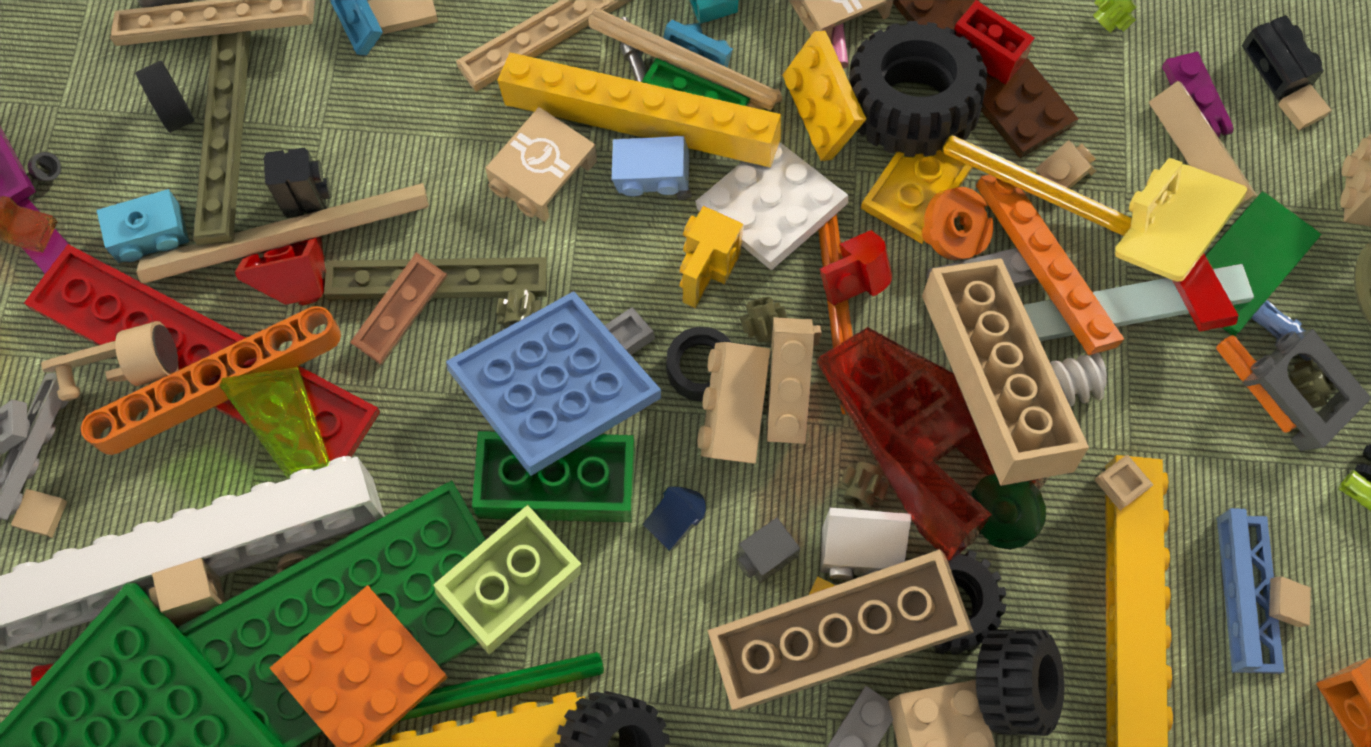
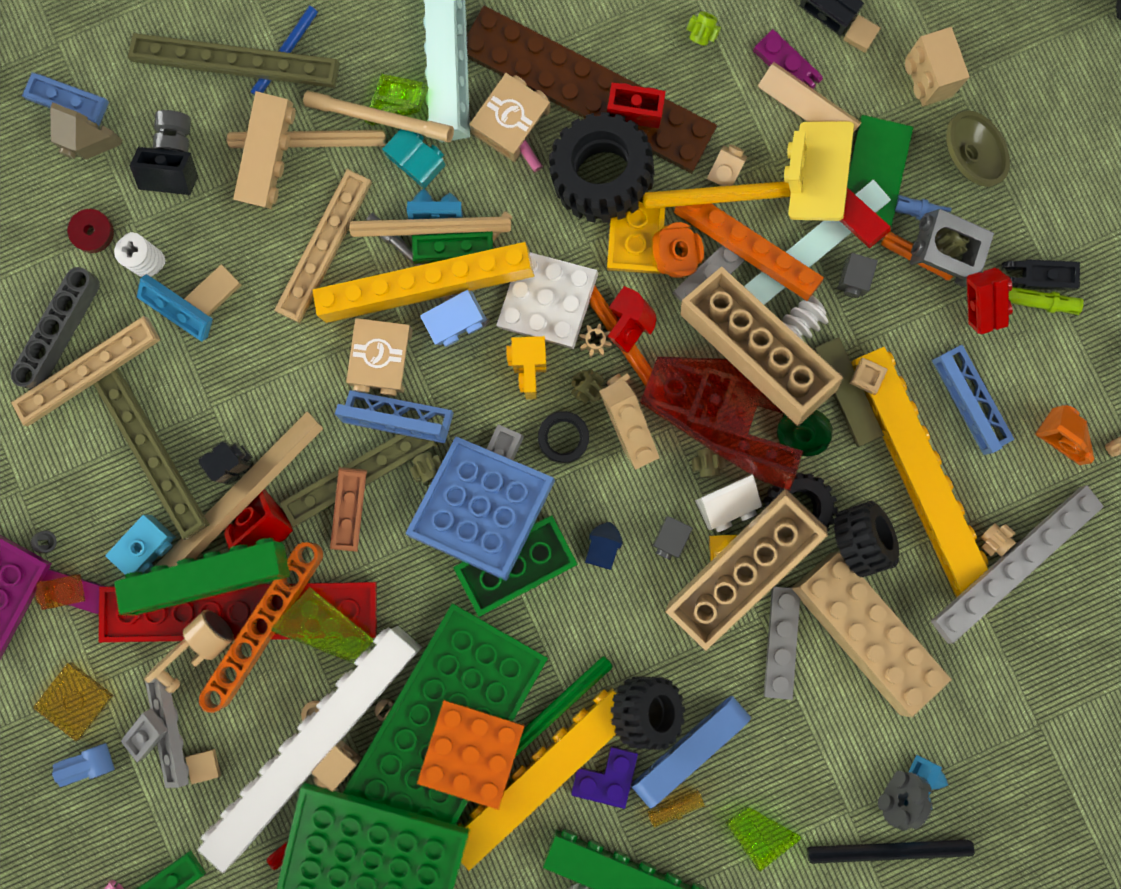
camera: 30 degrees left, 15 degrees up
black tyre [135,61,194,133] -> none
yellowish green brick [433,505,581,654] -> none
tan brick [697,342,770,464] -> none
yellow plate [782,31,866,161] -> none
tan tile [1269,576,1311,627] -> none
none -> green brick [114,538,290,616]
none -> medium blue fence [335,390,454,443]
none -> tan gear [579,324,612,358]
none -> olive tile [813,337,884,447]
none -> dark grey brick [837,253,878,298]
none -> red brick [967,268,1013,334]

